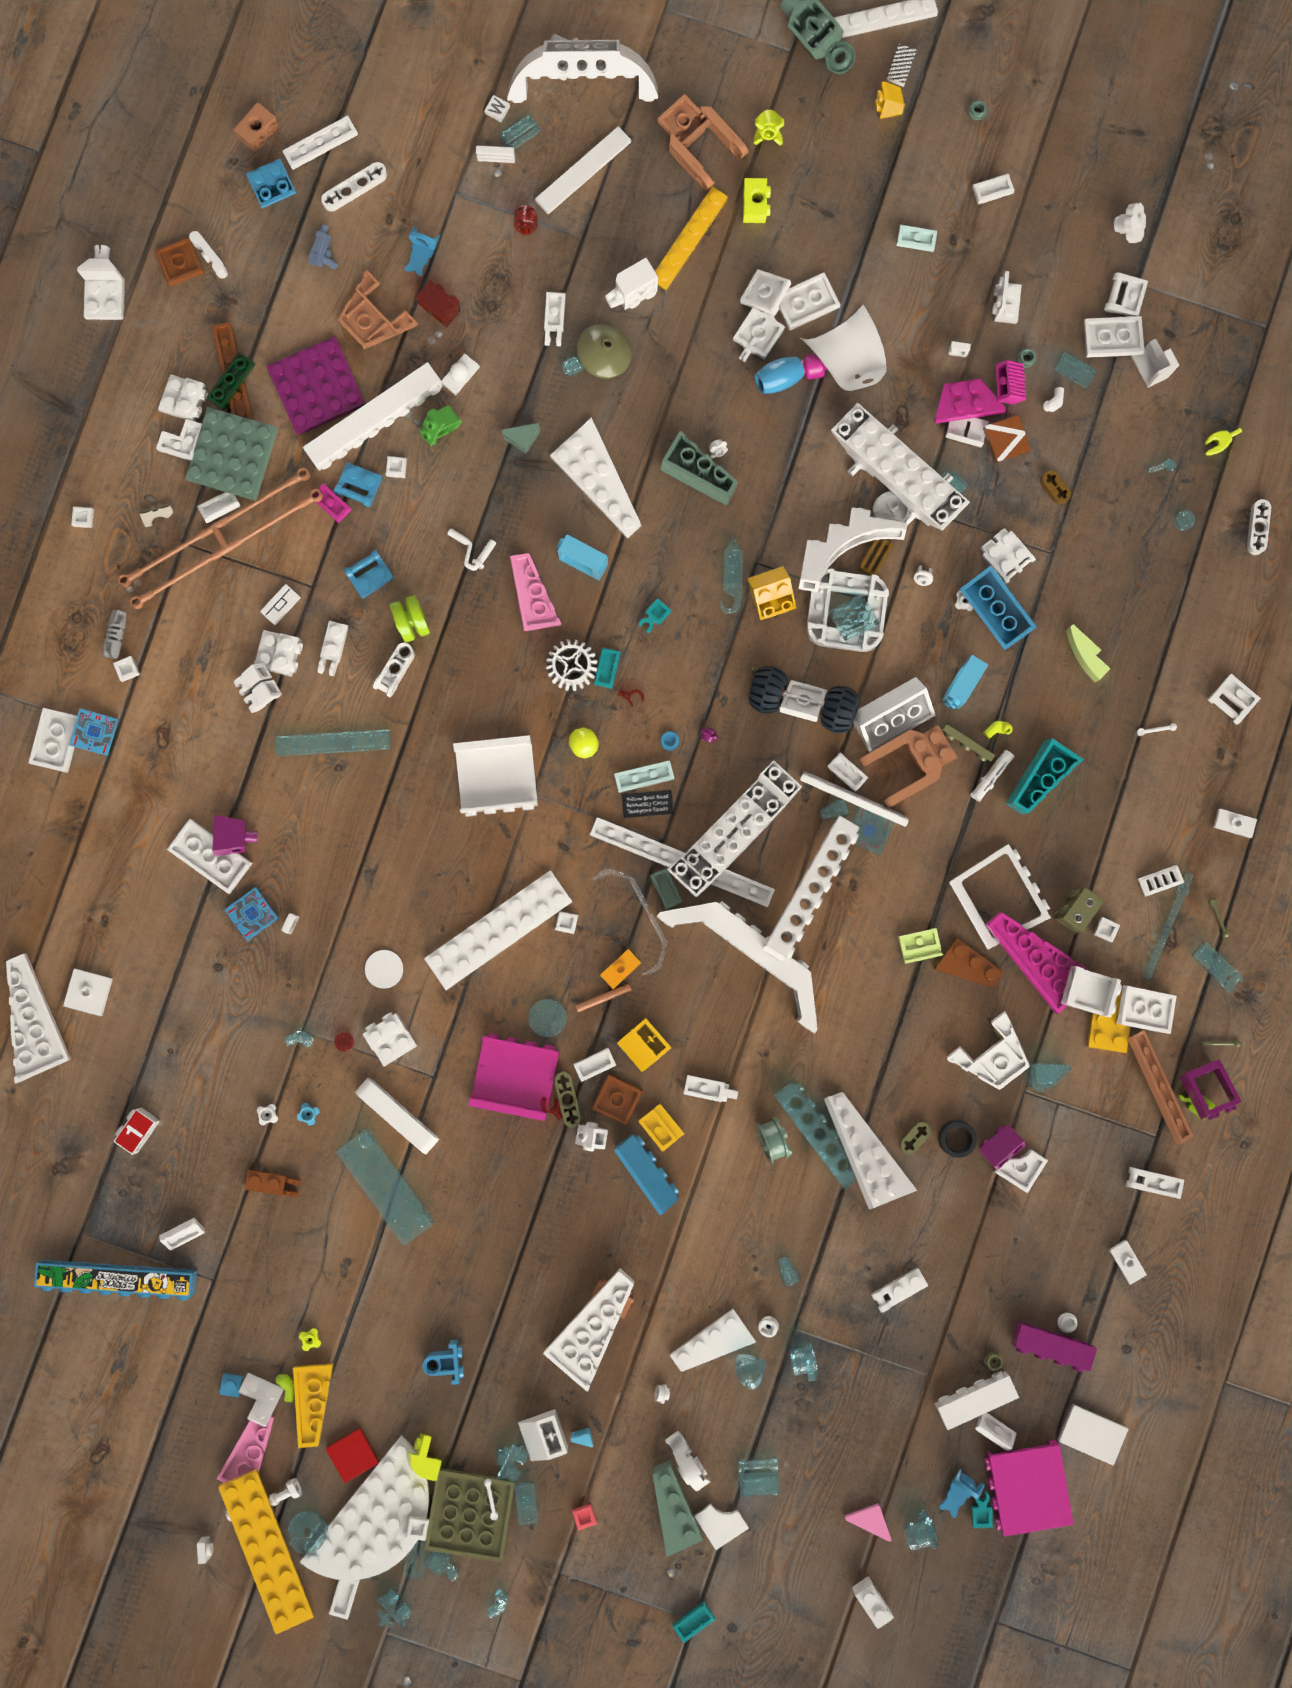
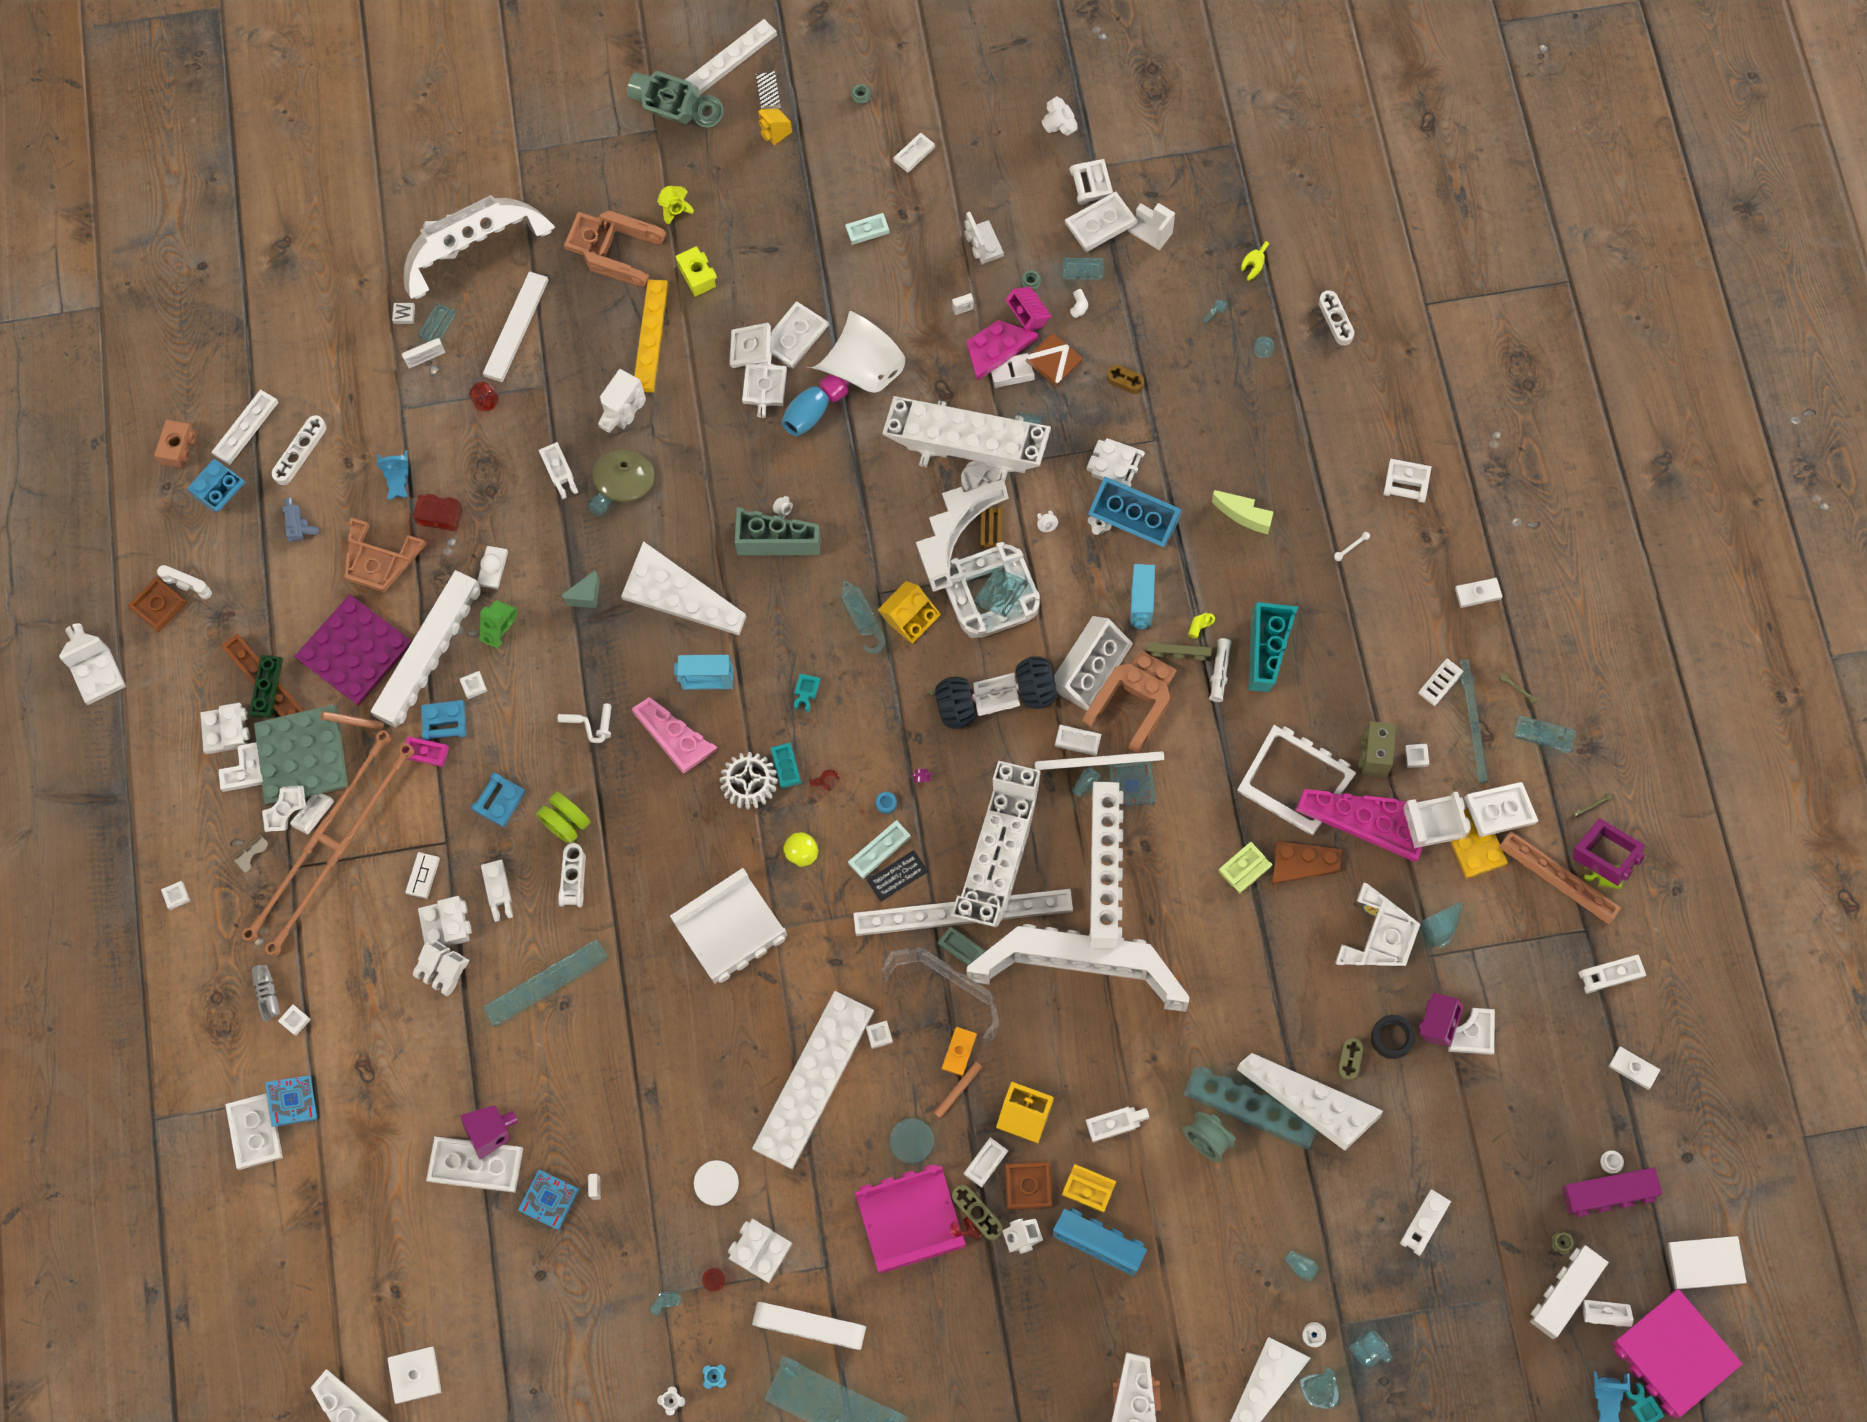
camera: 20 degrees left, 15 degrees down
none -> white tile [262,786,306,832]
none -> nougat bar [320,711,384,730]

